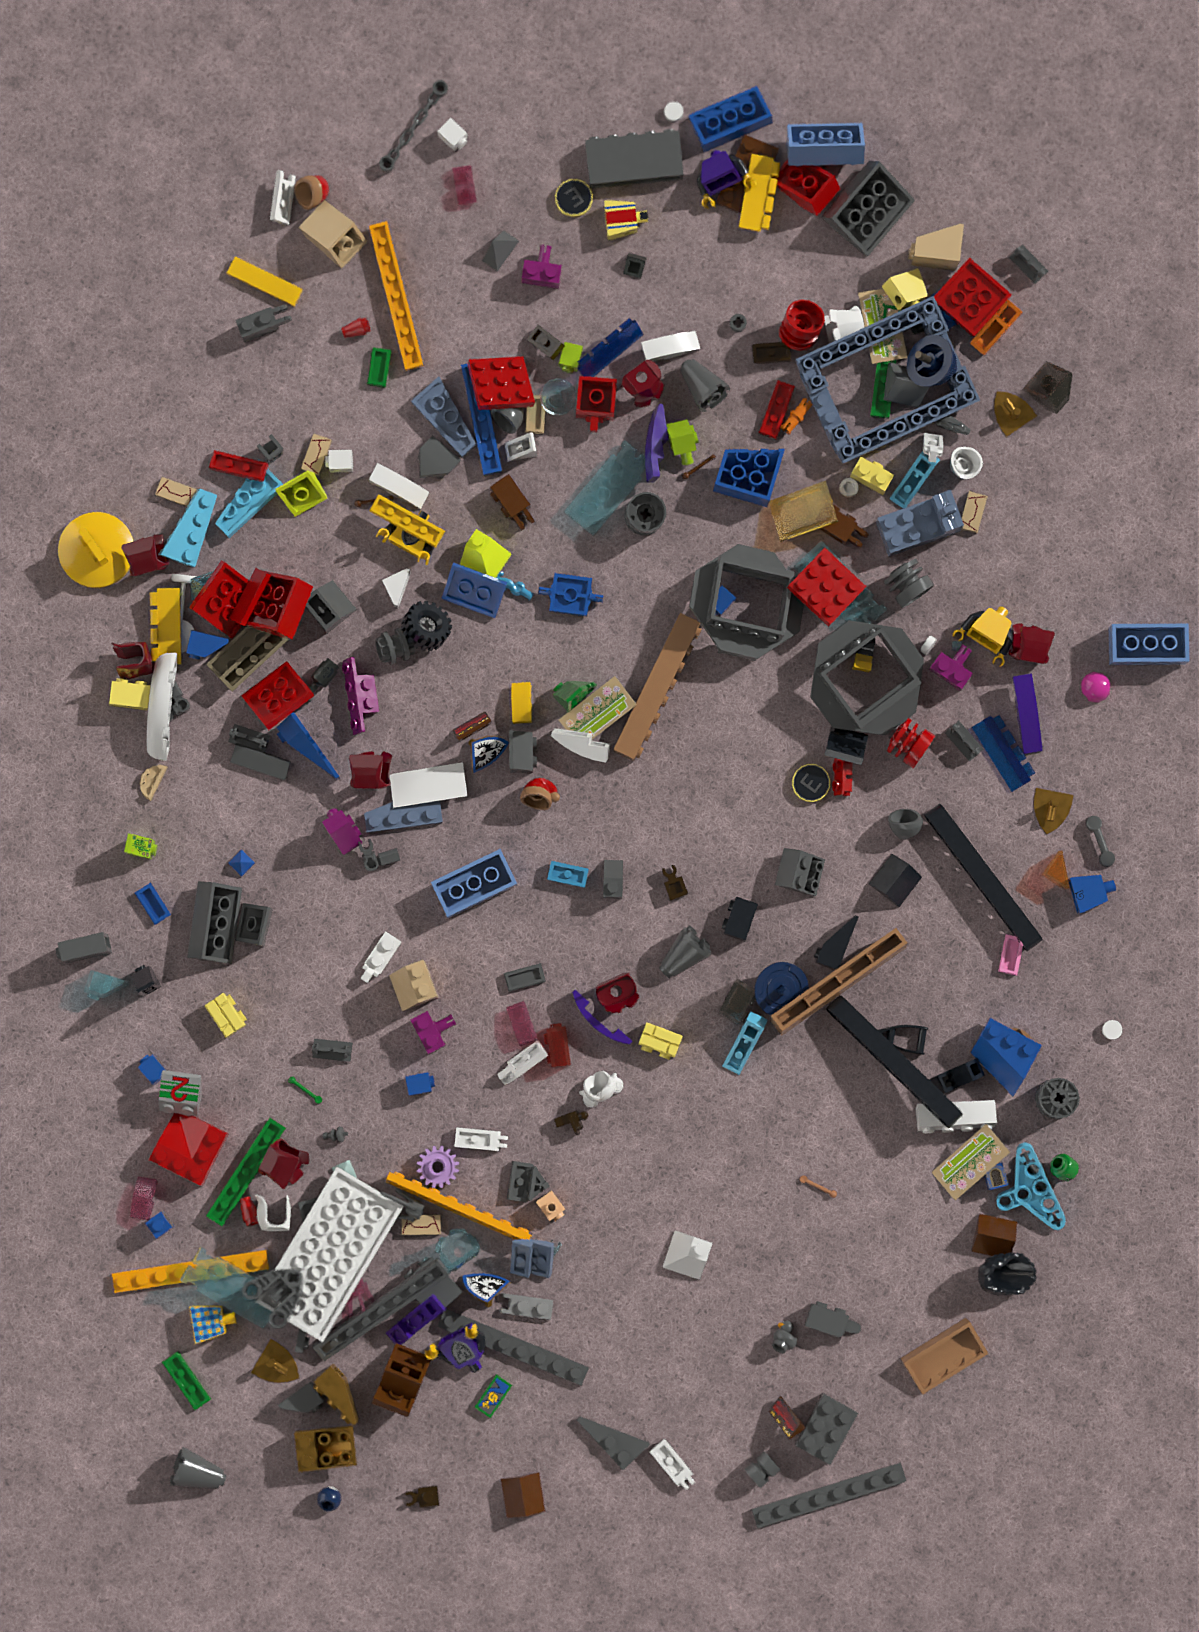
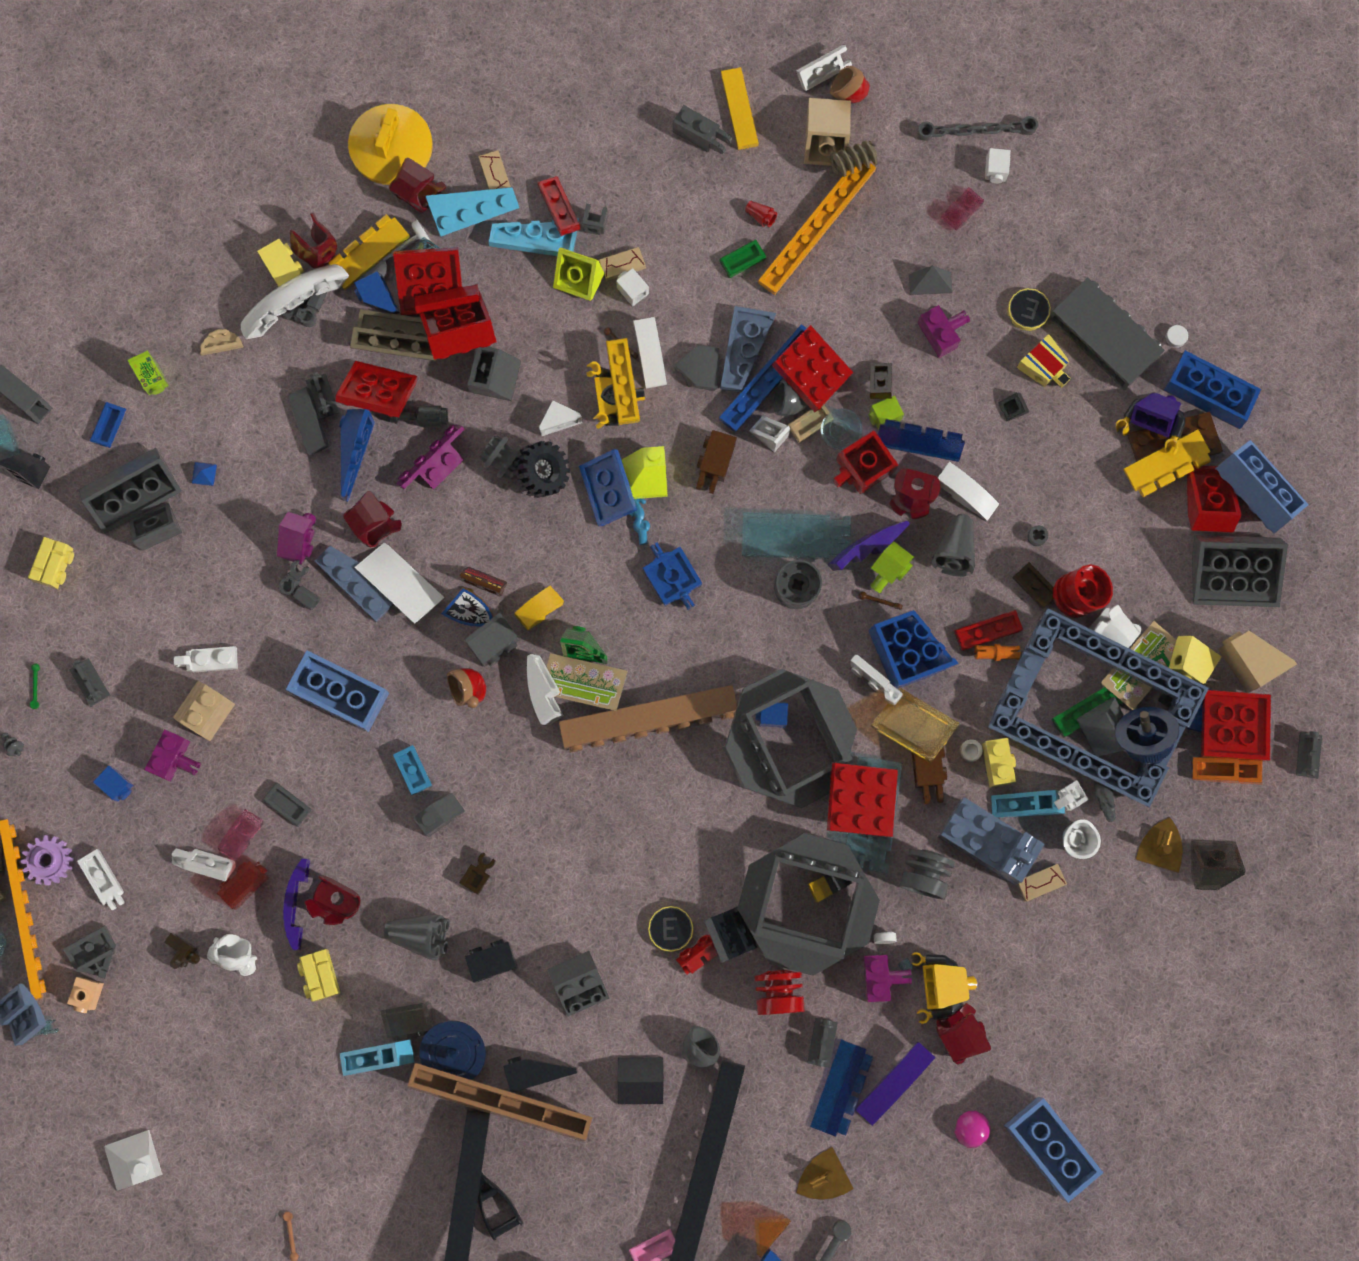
camera: 50 degrees right, 5 degrees down
none -> dark tan piece [830,141,877,177]
none -> white hinge [851,655,903,705]

